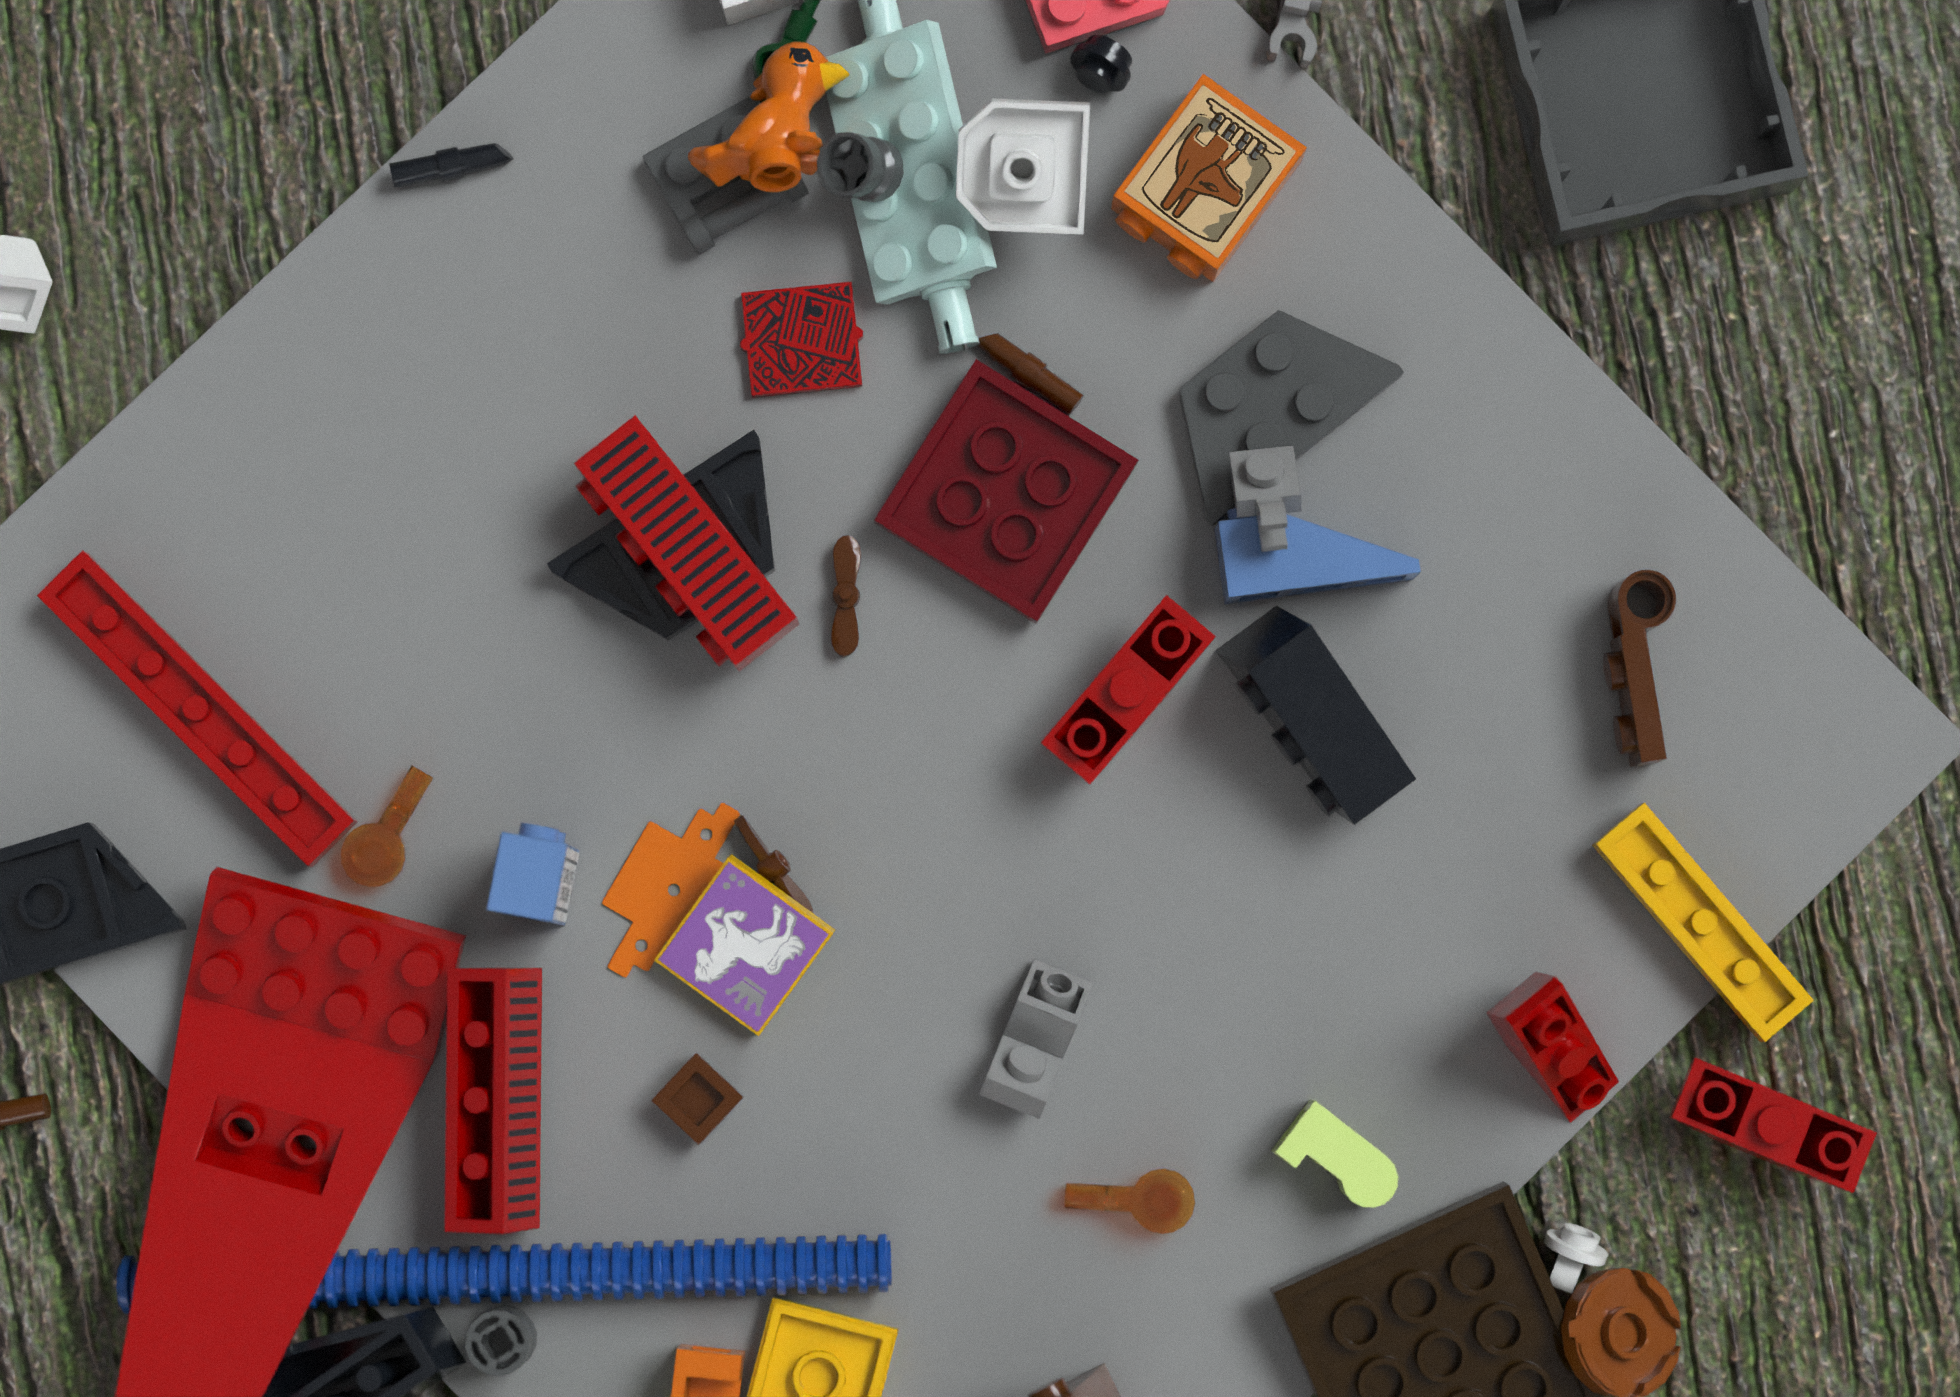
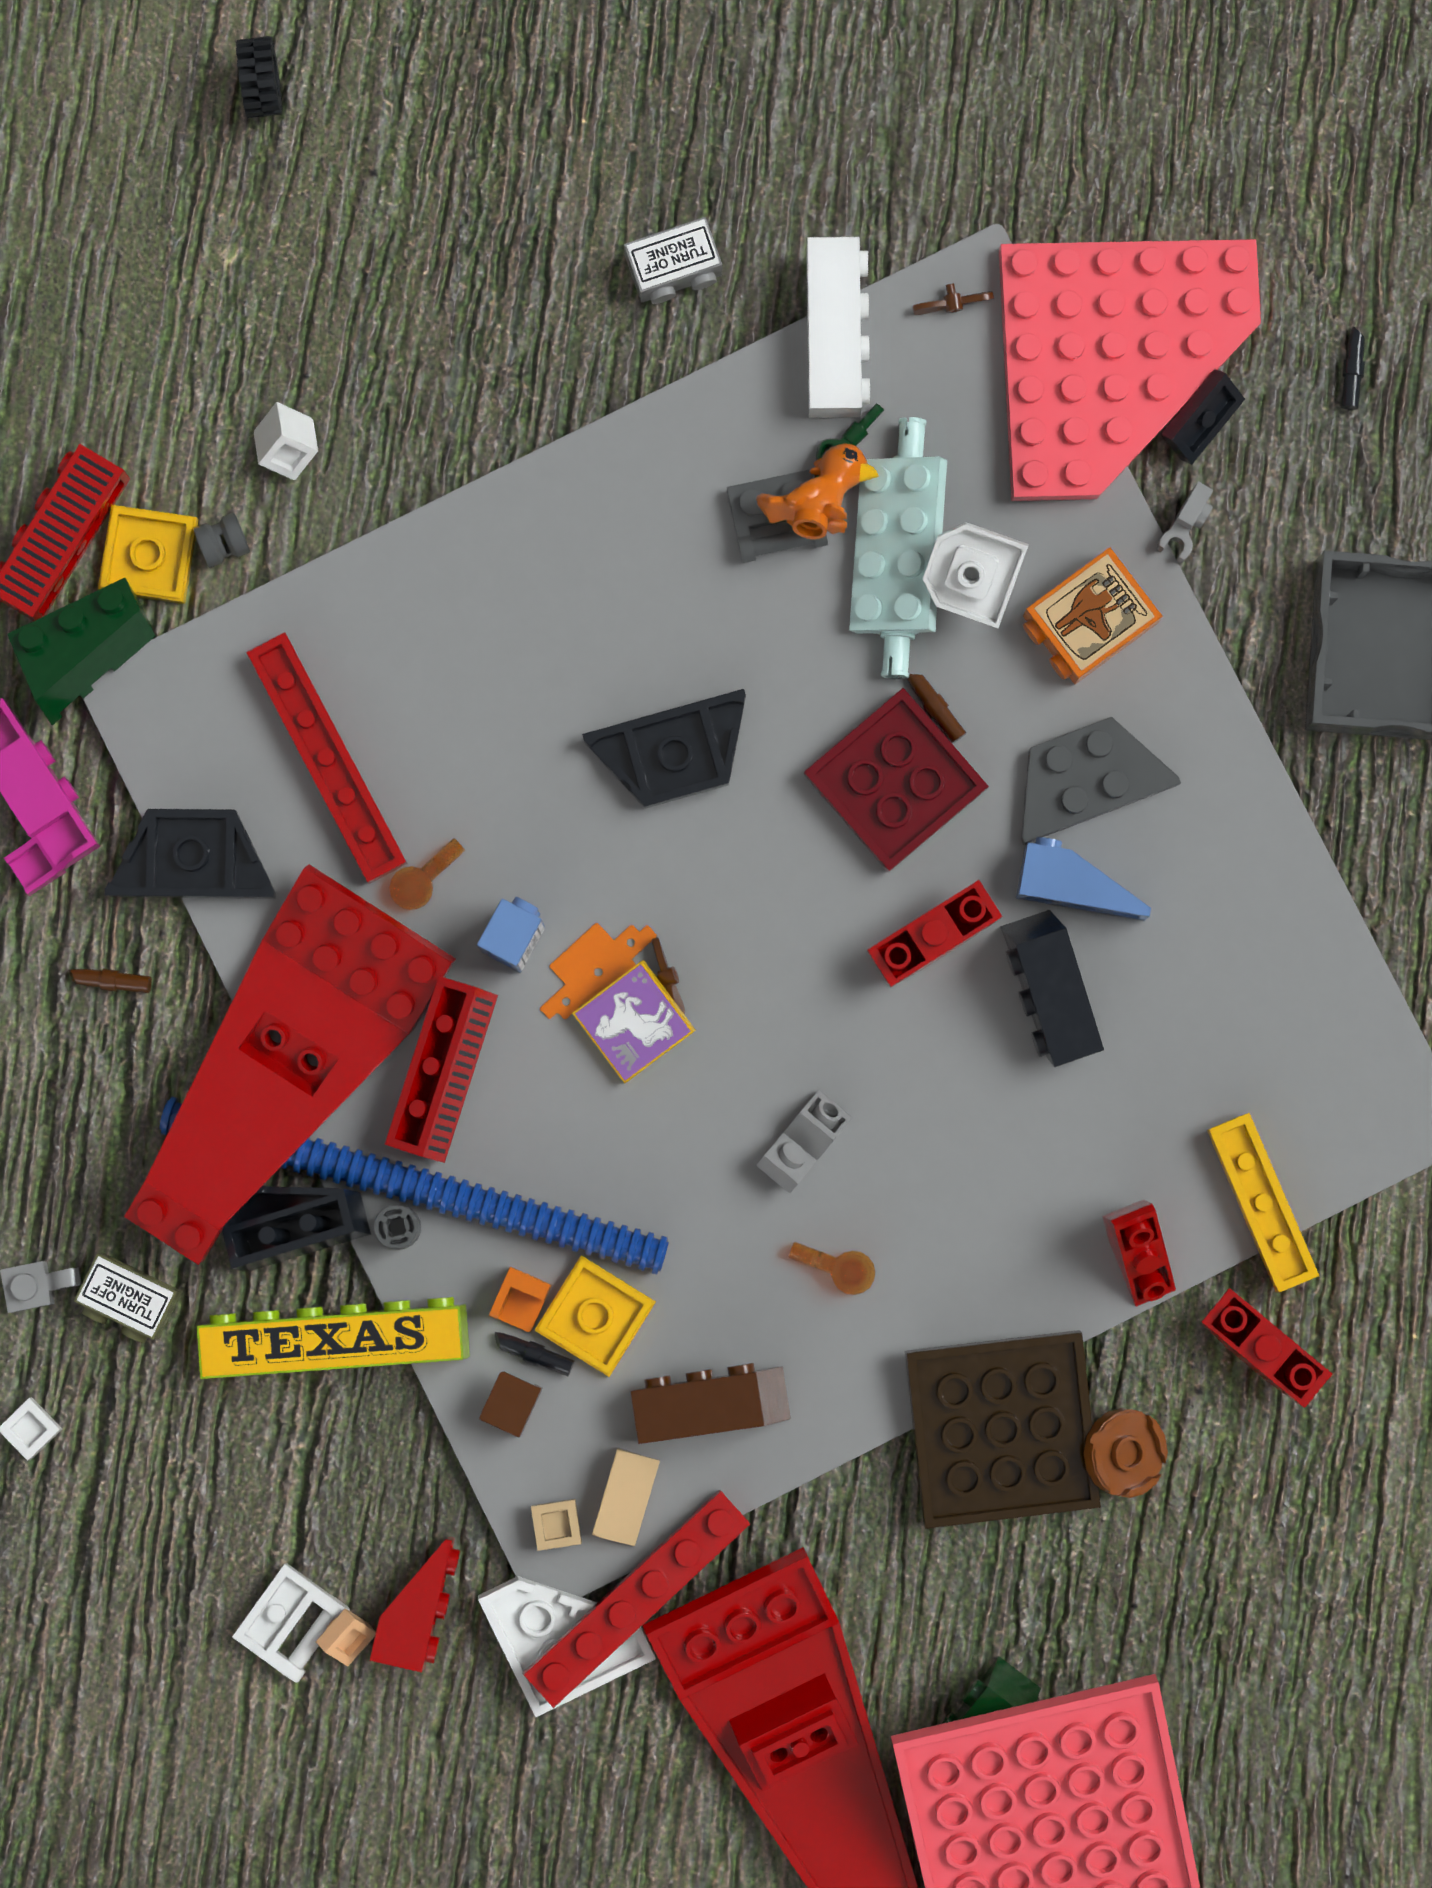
camera: 20 degrees right, 0 degrees up
black piece [389,143,514,188] -> none
red brick [574,415,799,672] -> none
reddish brown plate [651,1053,744,1145] -> none
red piece [740,282,864,398] -> none
dark grey wheel [817,132,904,202] -> none
reddish brown piece [831,535,861,657] -> none
black plate [1070,35,1132,93] -> none
light grey plate [1229,446,1301,552] -> none
yellowish green leg [1271,1100,1398,1208] -> none
white plate [1544,1223,1608,1294] -> none
reddish brown plate [1603,570,1676,767] -> none

